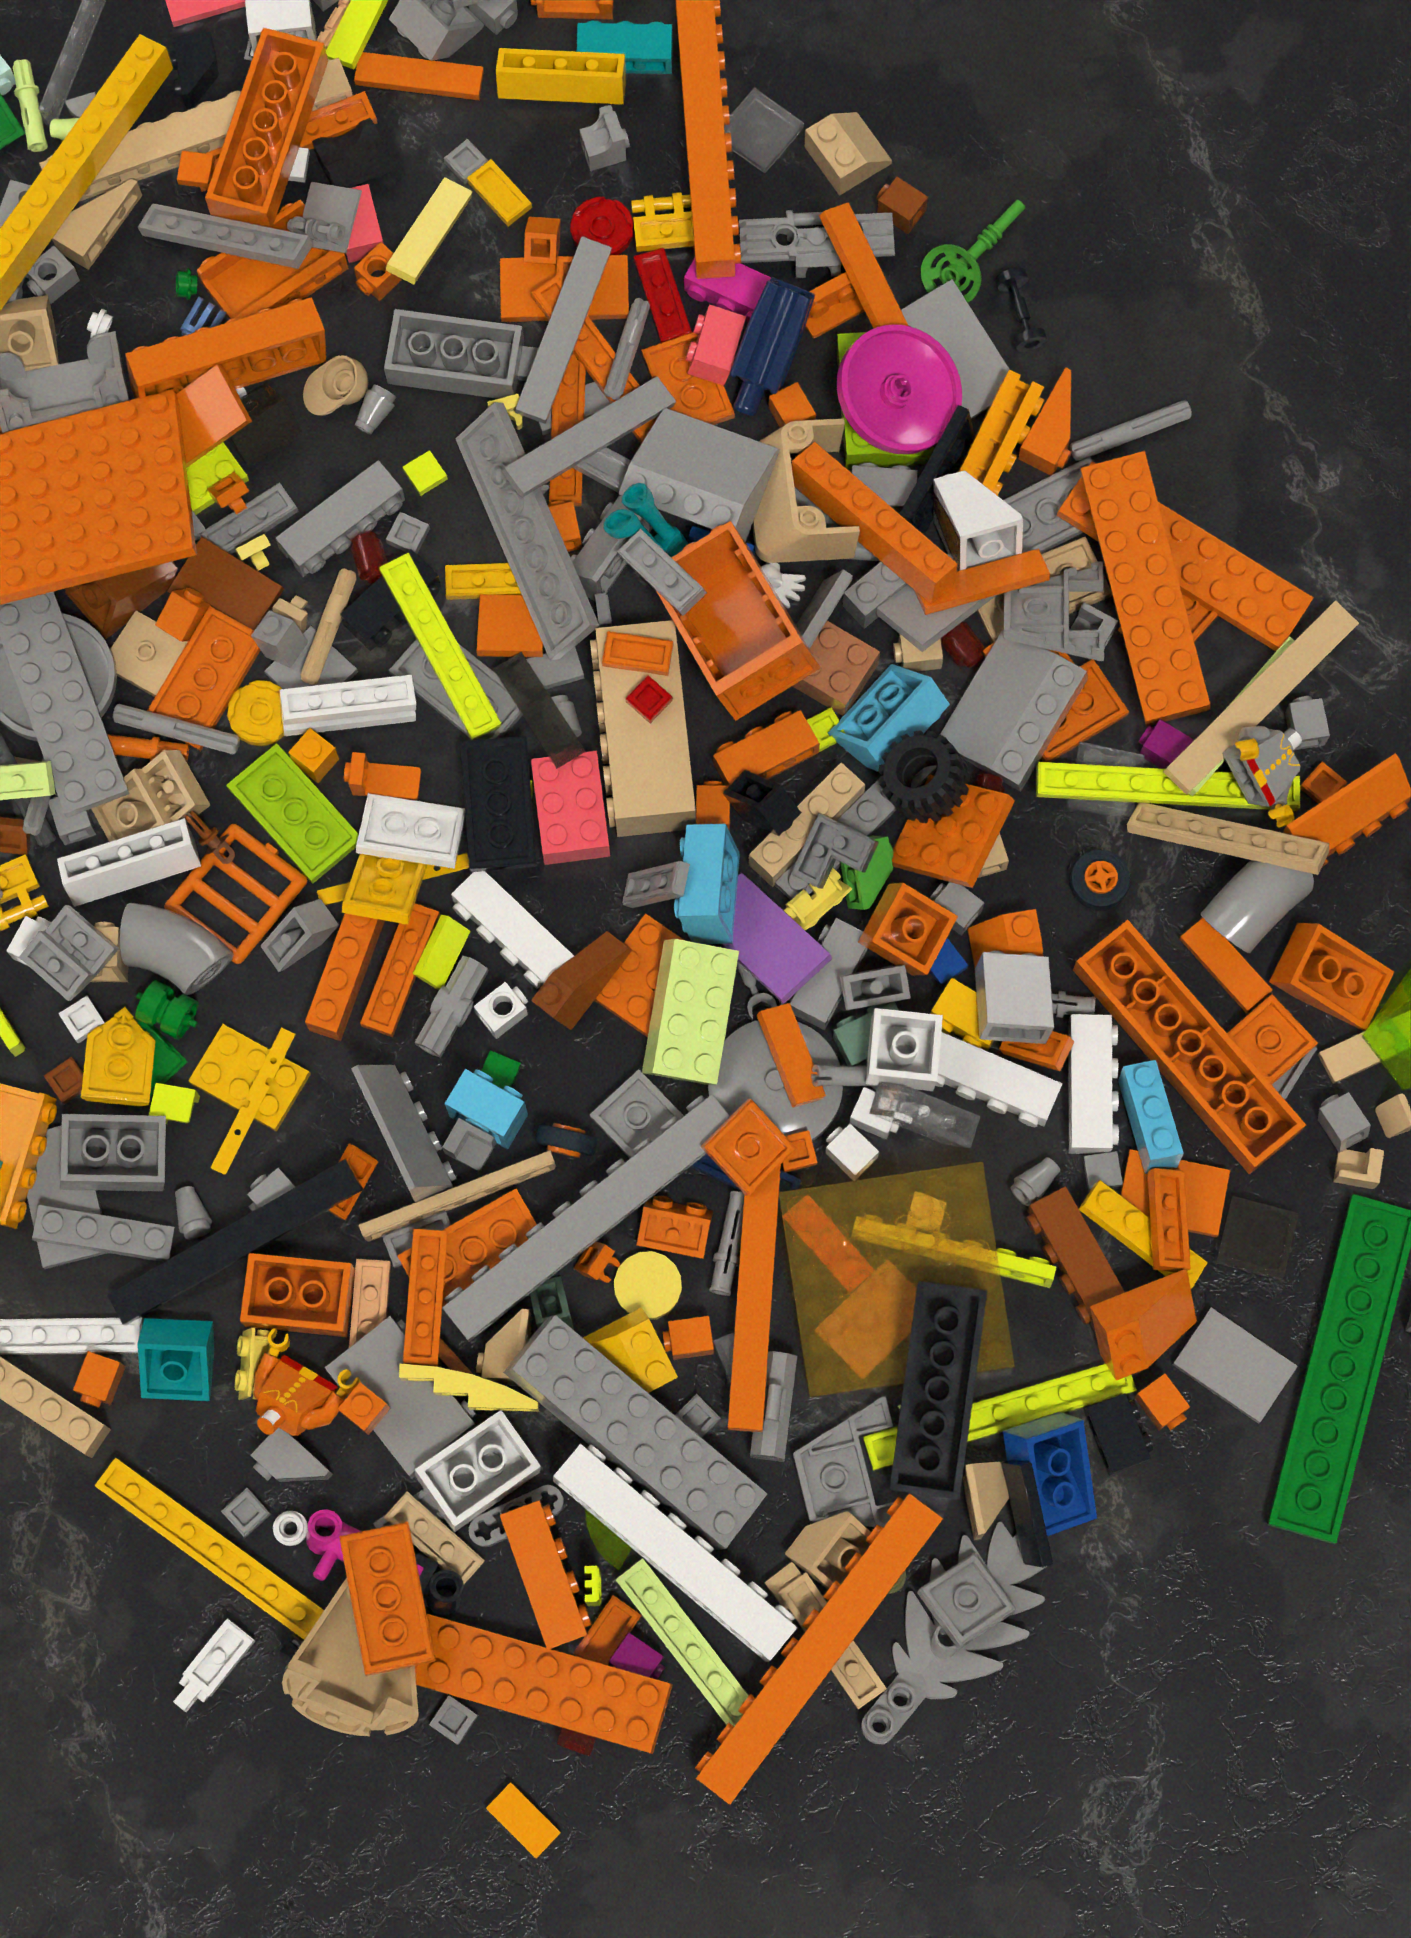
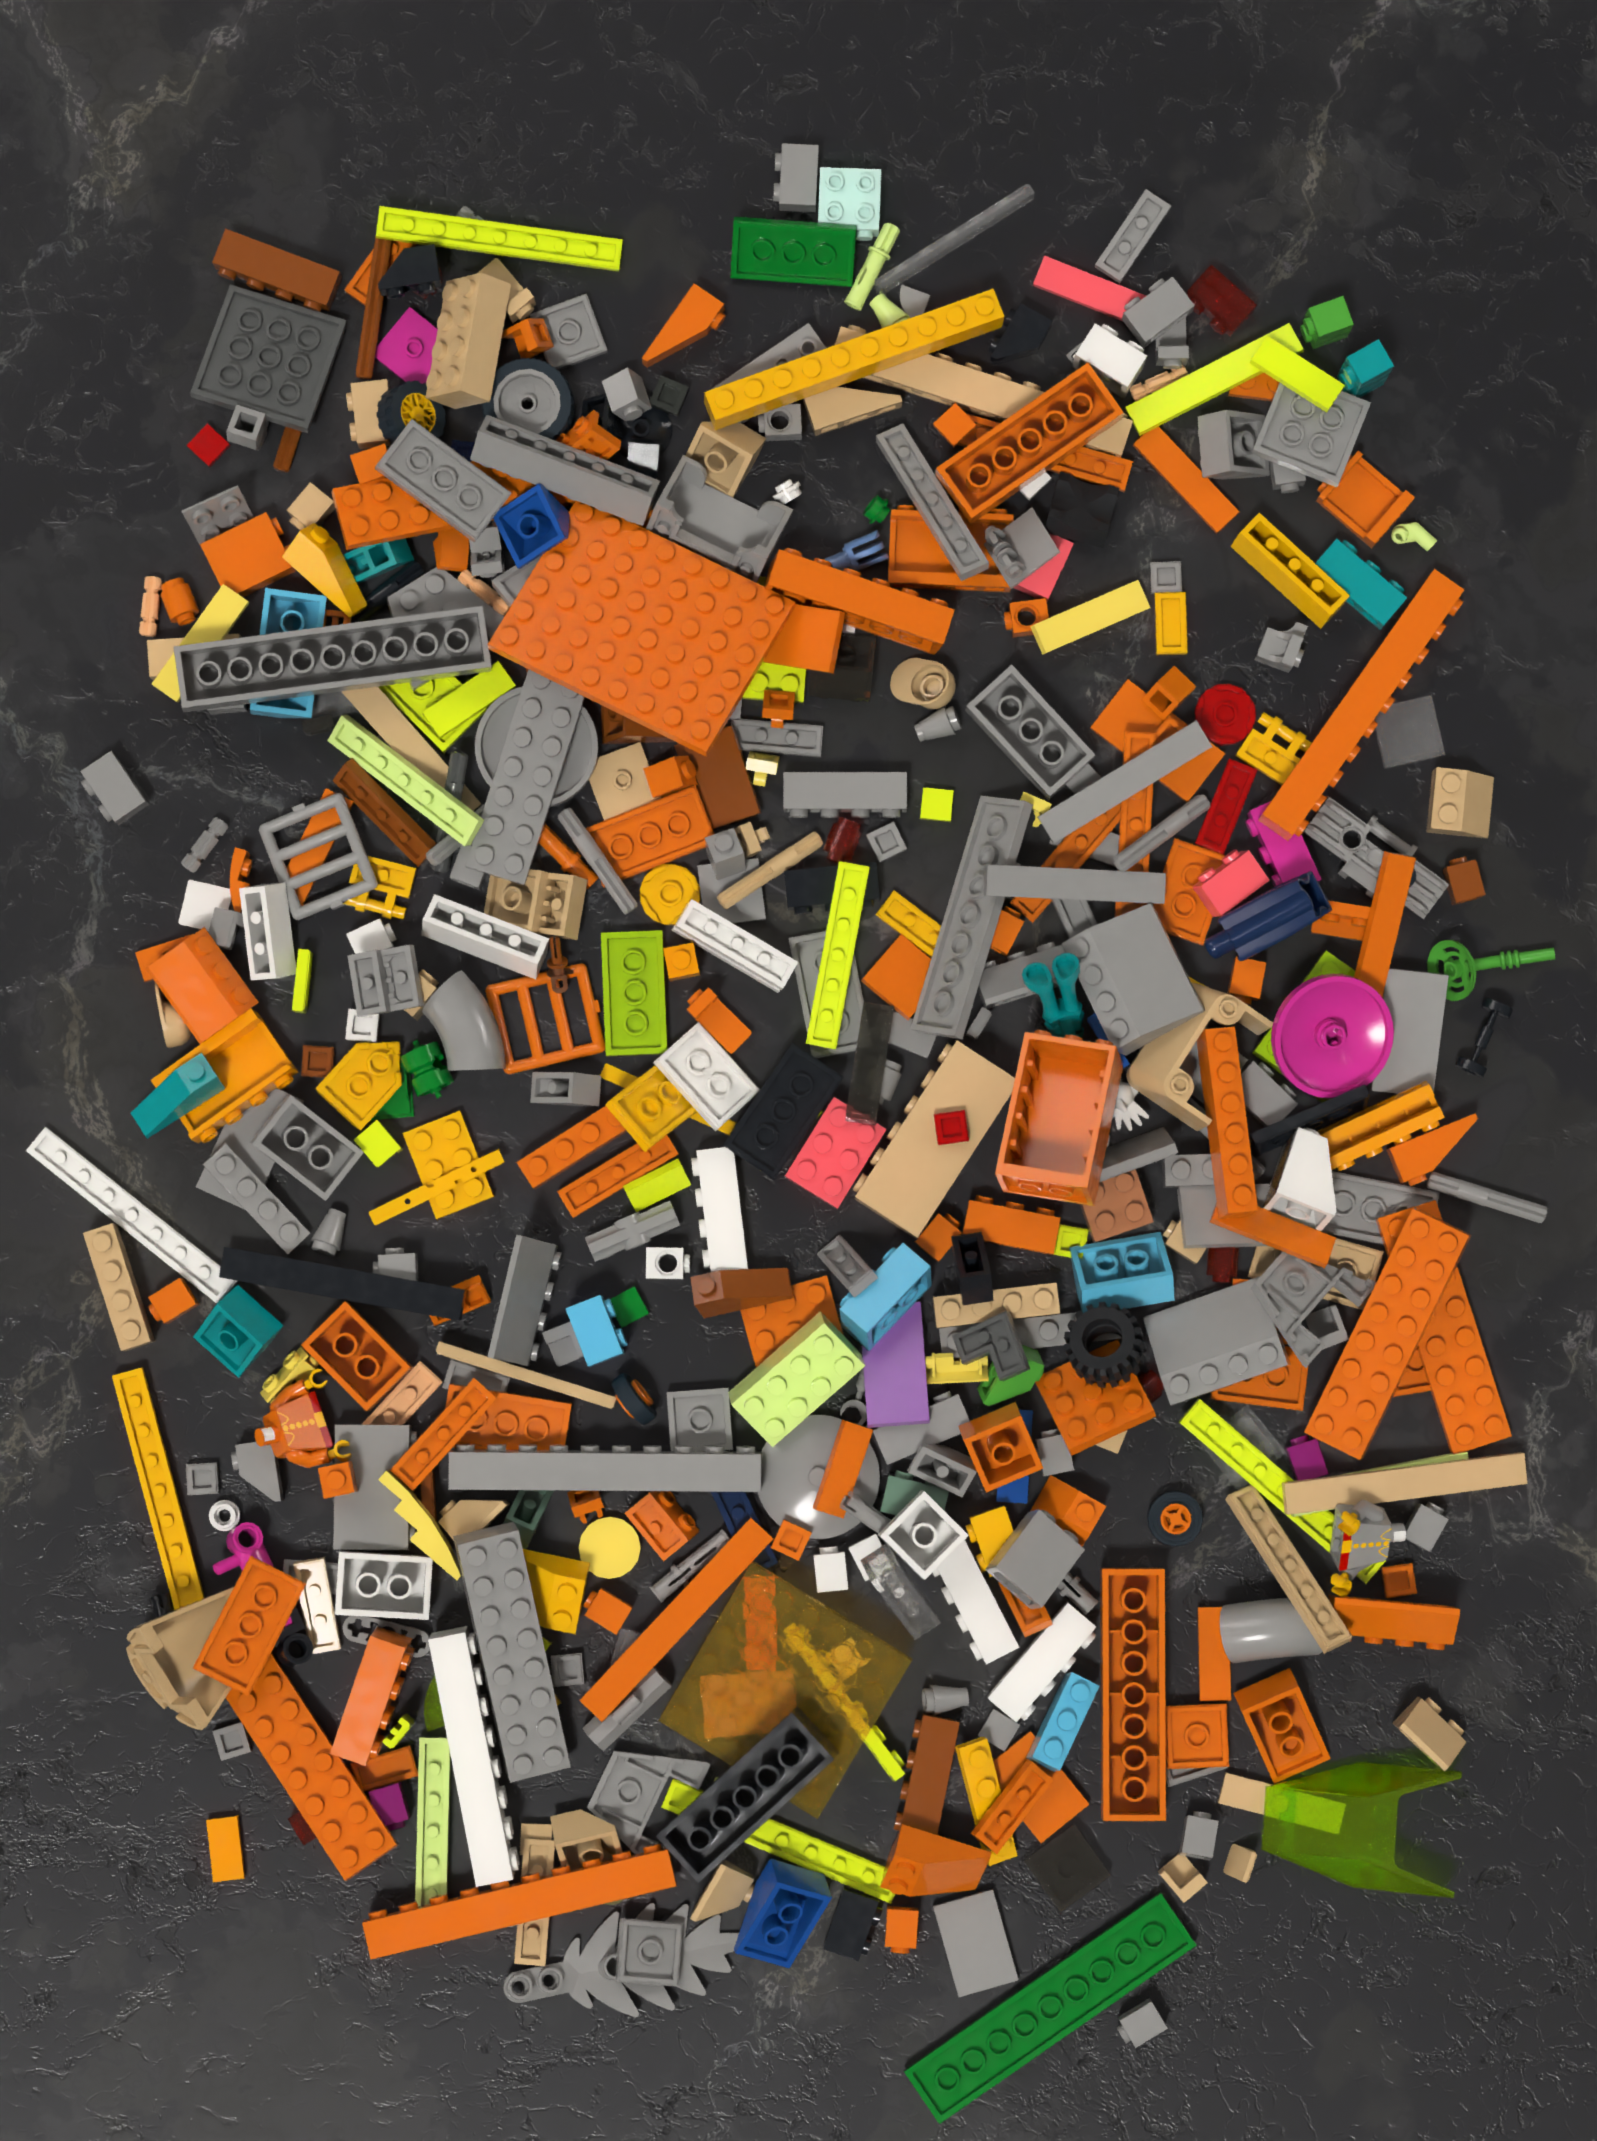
camera: 40 degrees right, 10 degrees up
white hinge [173,1618,255,1712] -> none
orange tile [602,631,674,676] -> none
light grey tile [617,528,707,616] -> none
orange tile [700,1099,796,1196] -> none
black tile [1002,1460,1053,1568] -> none

